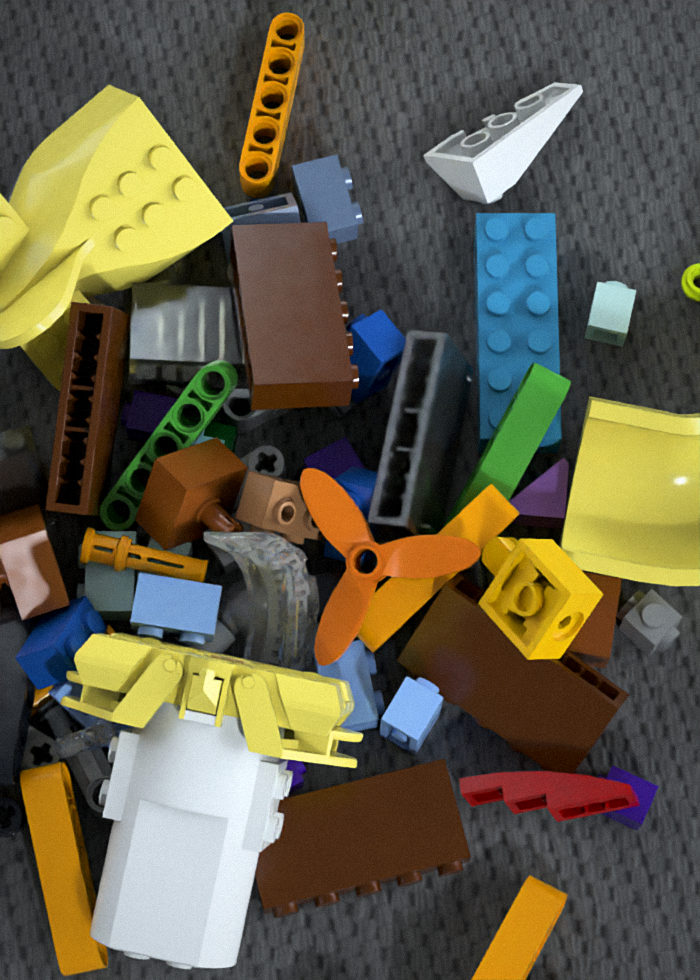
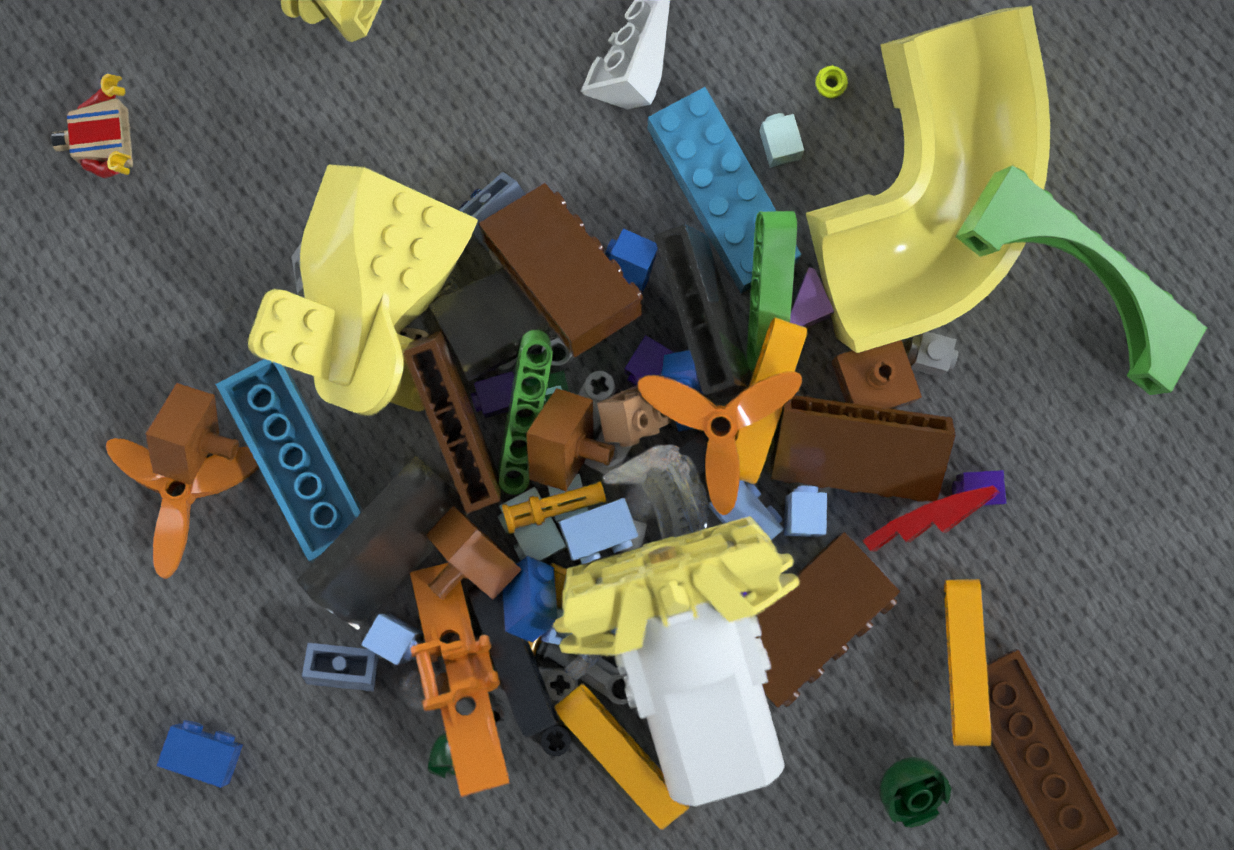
camera: 25 degrees left, 10 degrees up
light orange beam [239,13,304,198] -> none
sand blue brick [292,154,363,244] -> none
yellow brick [478,537,603,660] -> none

